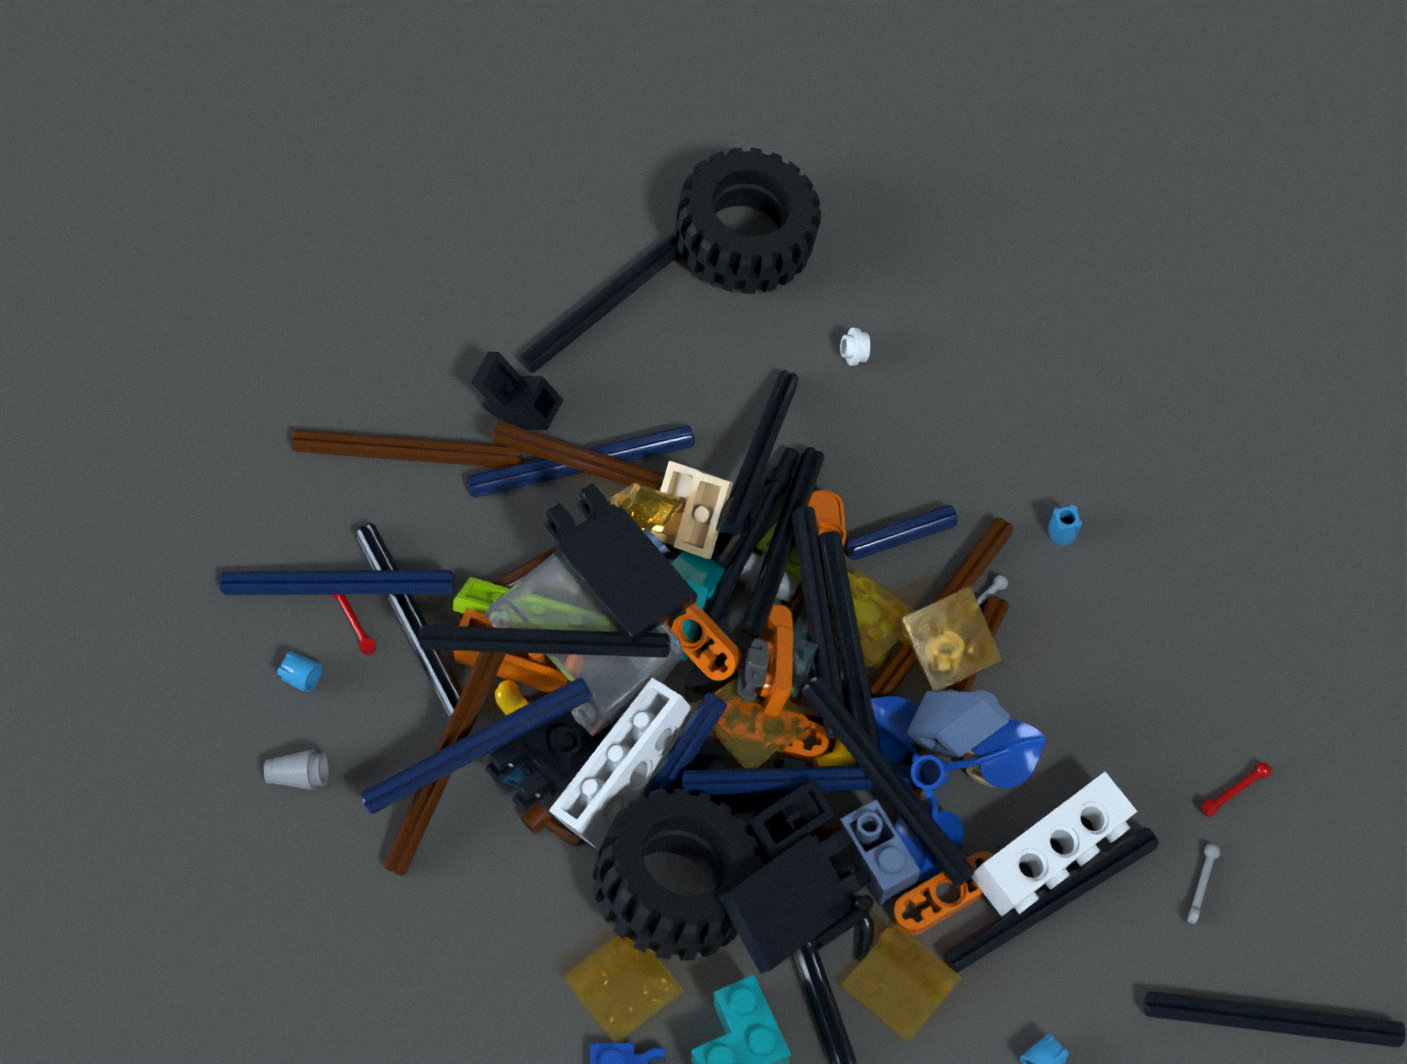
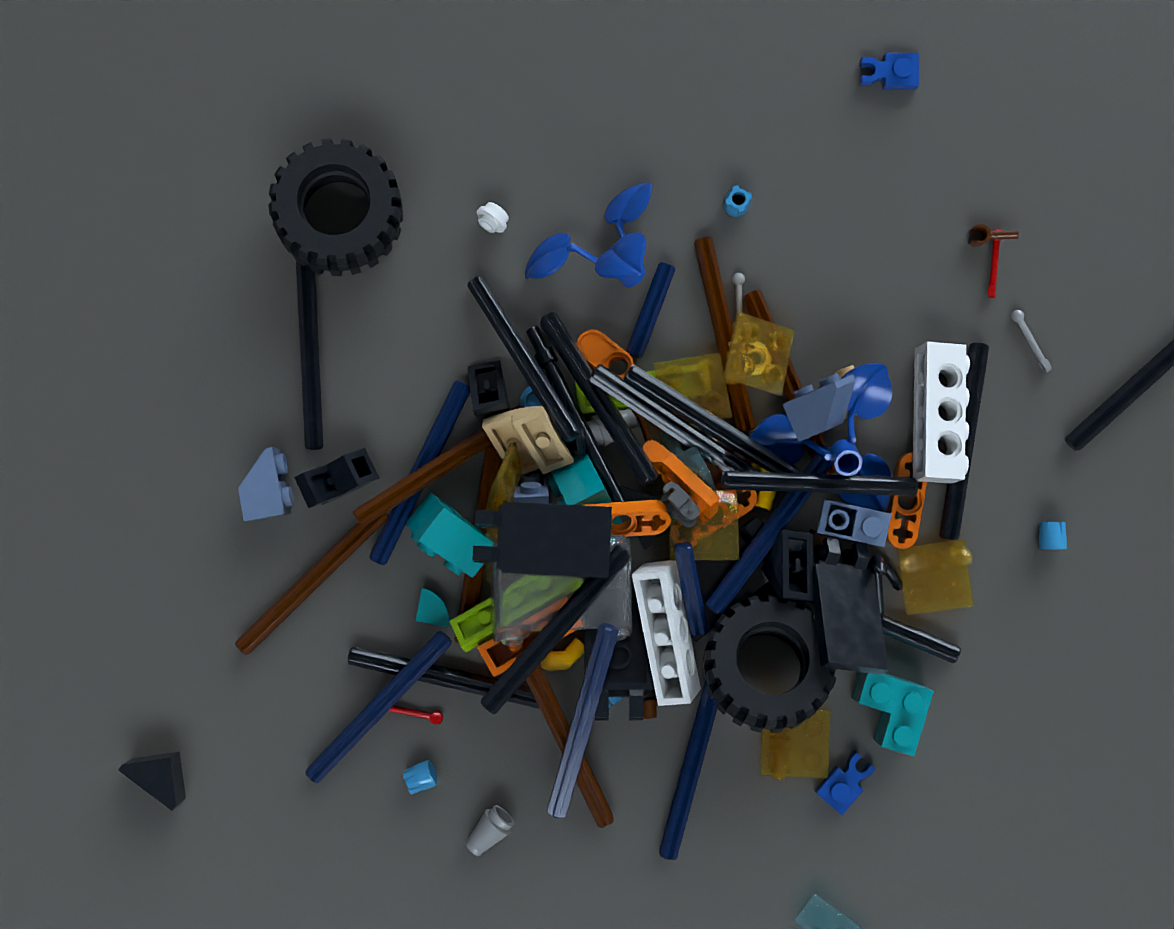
camera: 45 degrees left, 25 degrees up
none -> black slope [118,751,186,811]
none -> sand blue slope [238,447,294,521]
none -> teal brick [406,492,497,578]
none -> teal tile [416,587,450,627]
none -> black slope [468,360,510,417]
none -> blue plant [525,182,653,288]
none -> dark blue axle [659,680,718,860]
none -> blue plate [860,53,919,90]
none -> reddish brown hand [969,224,1019,247]

